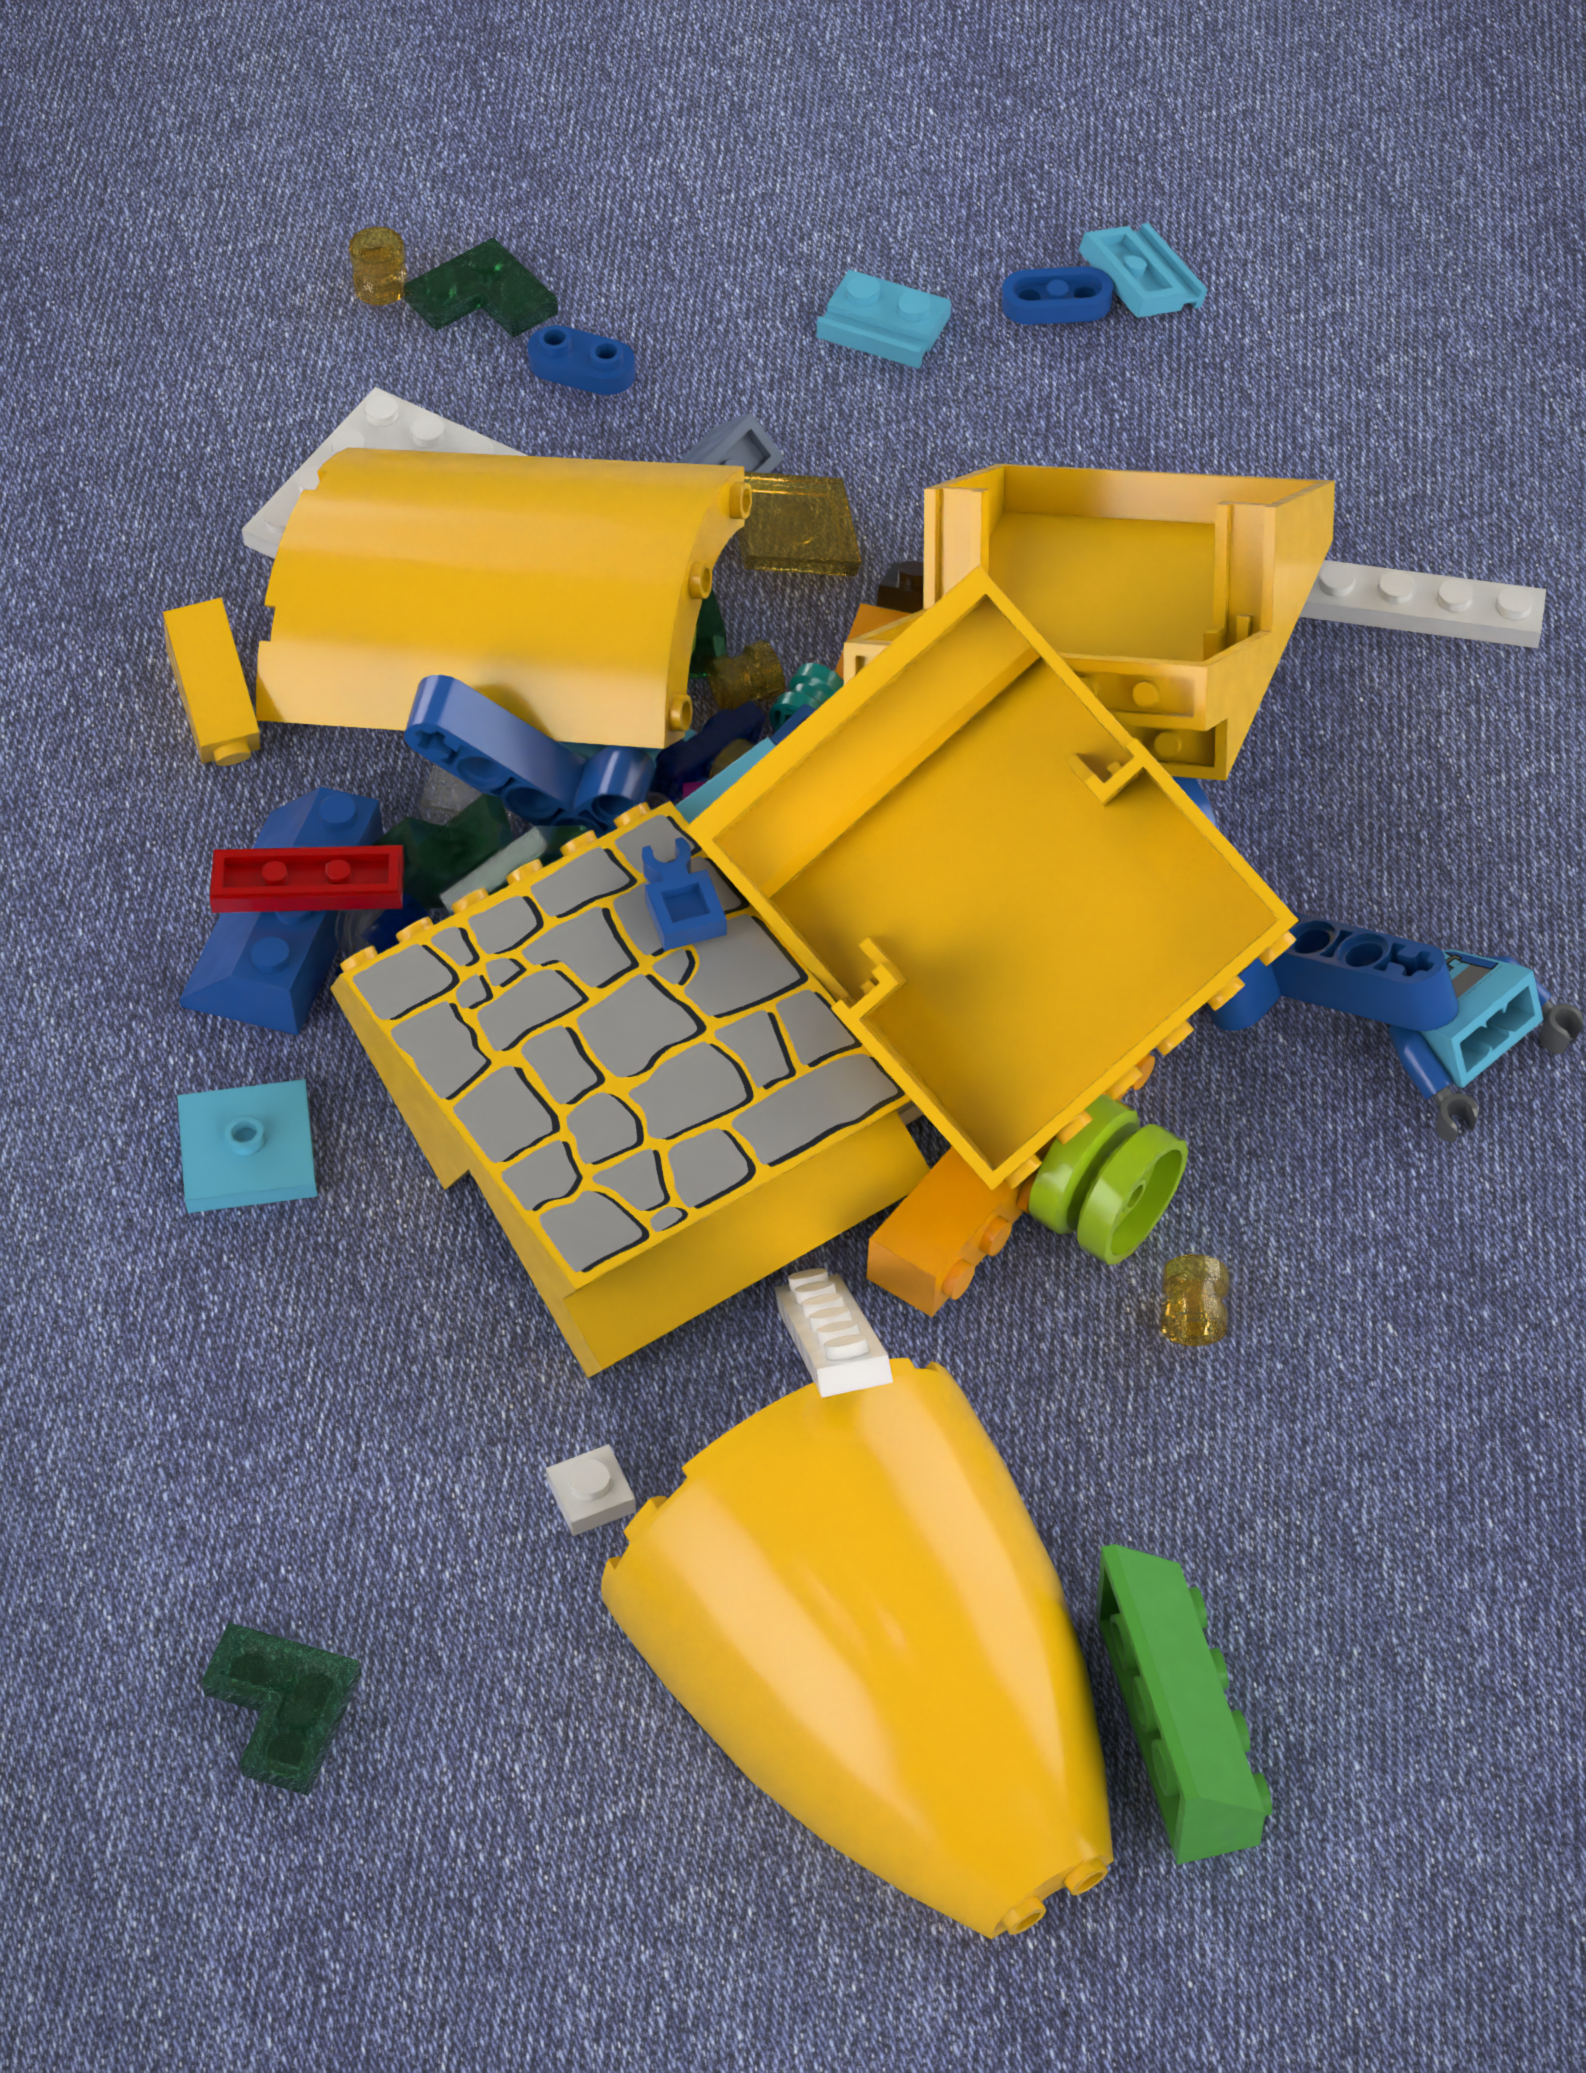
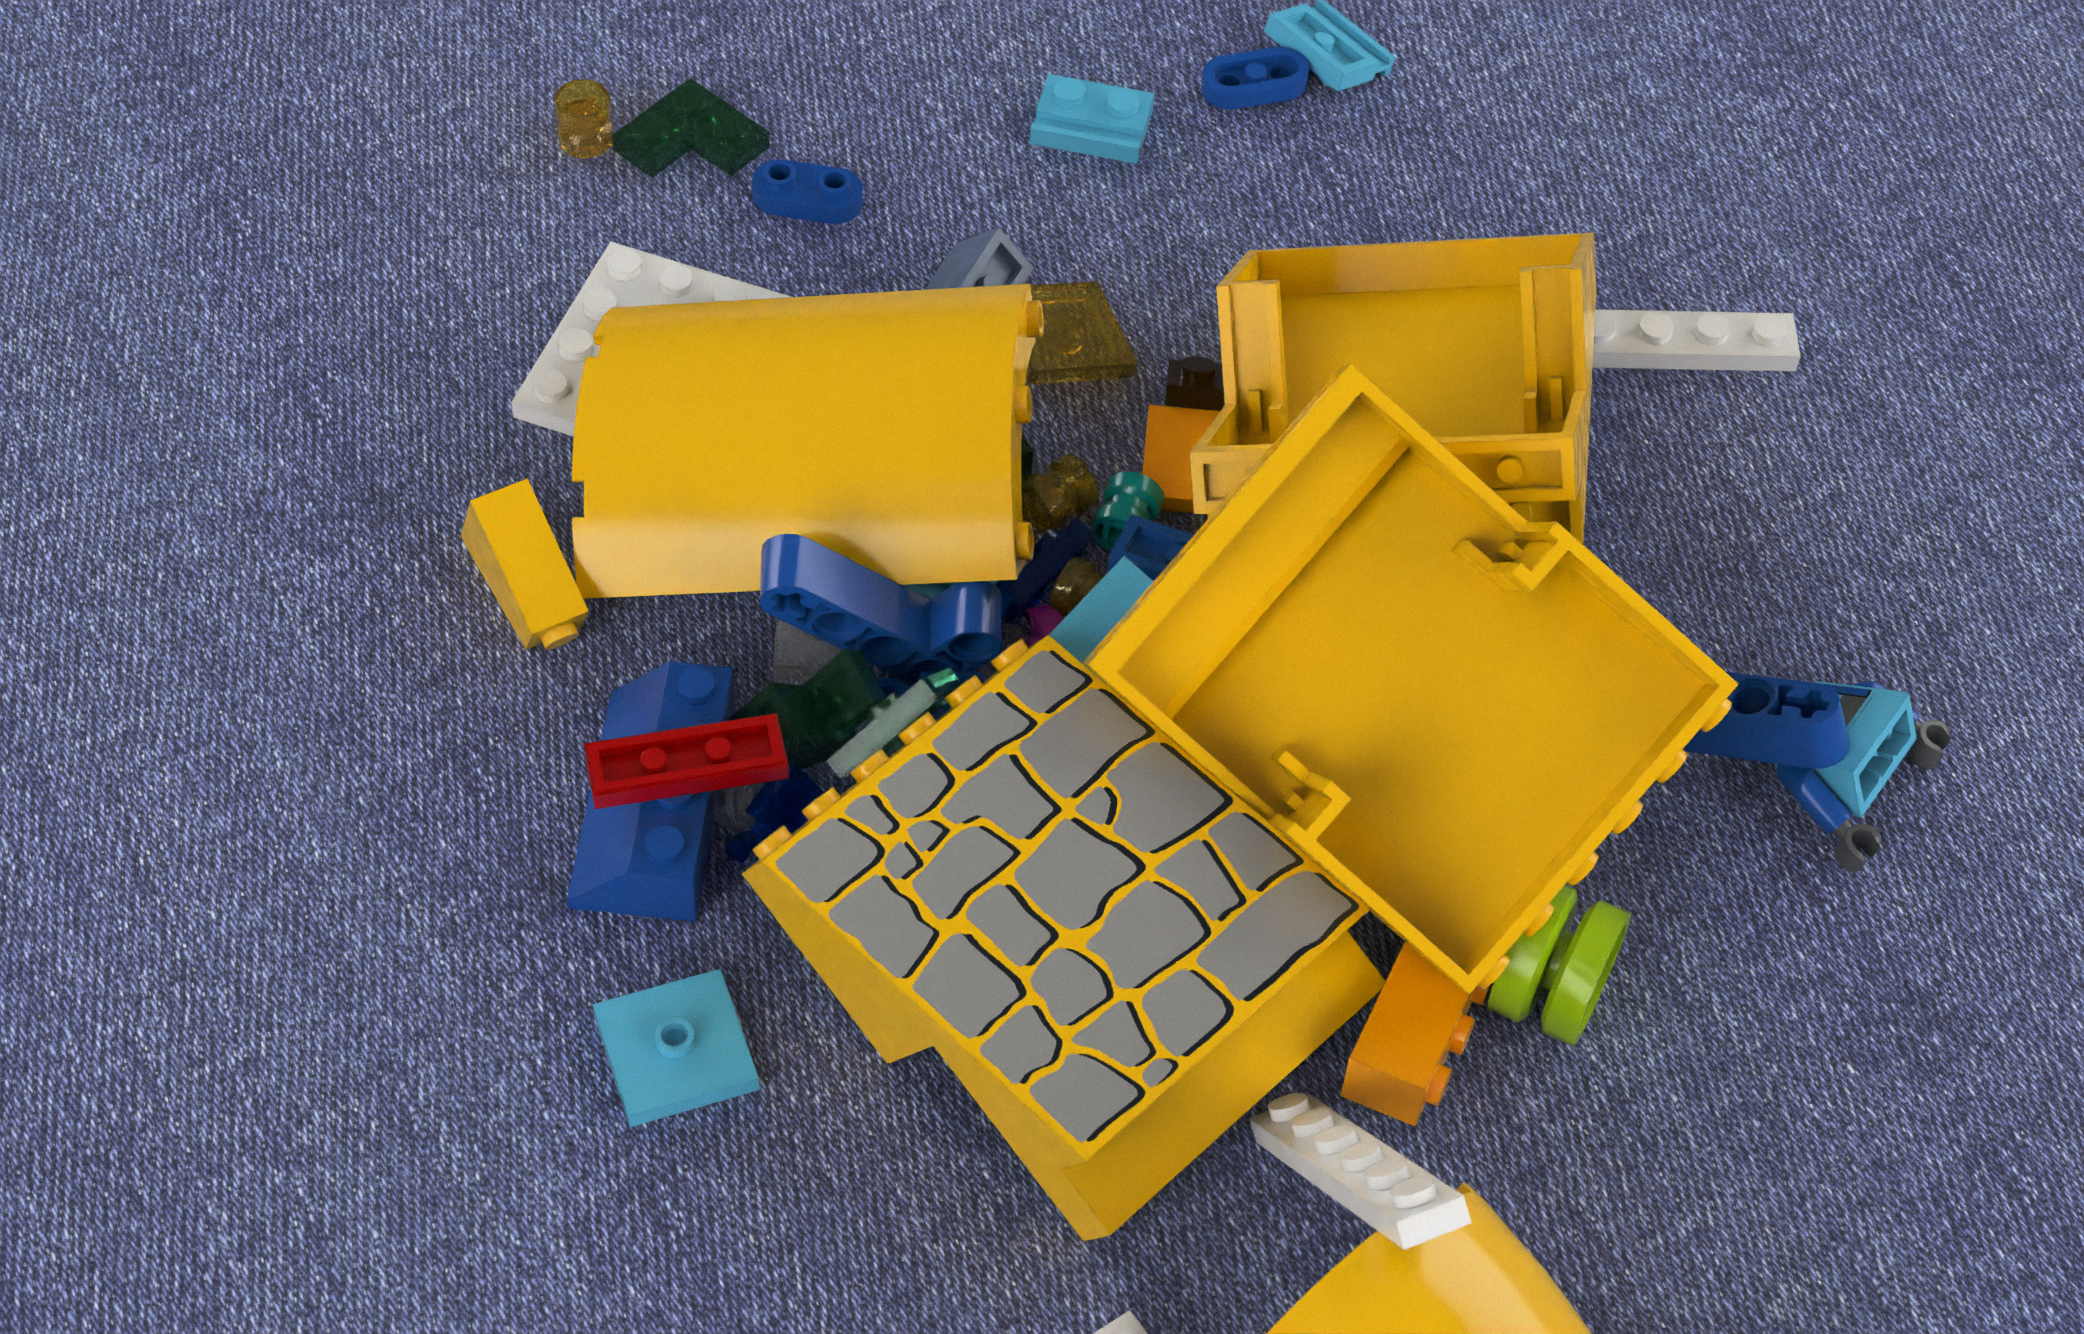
camera: 15 degrees left, 0 degrees up
blue plate [642,837,727,951] -> none
clear yellow wheel [1160,1254,1229,1347] -> none

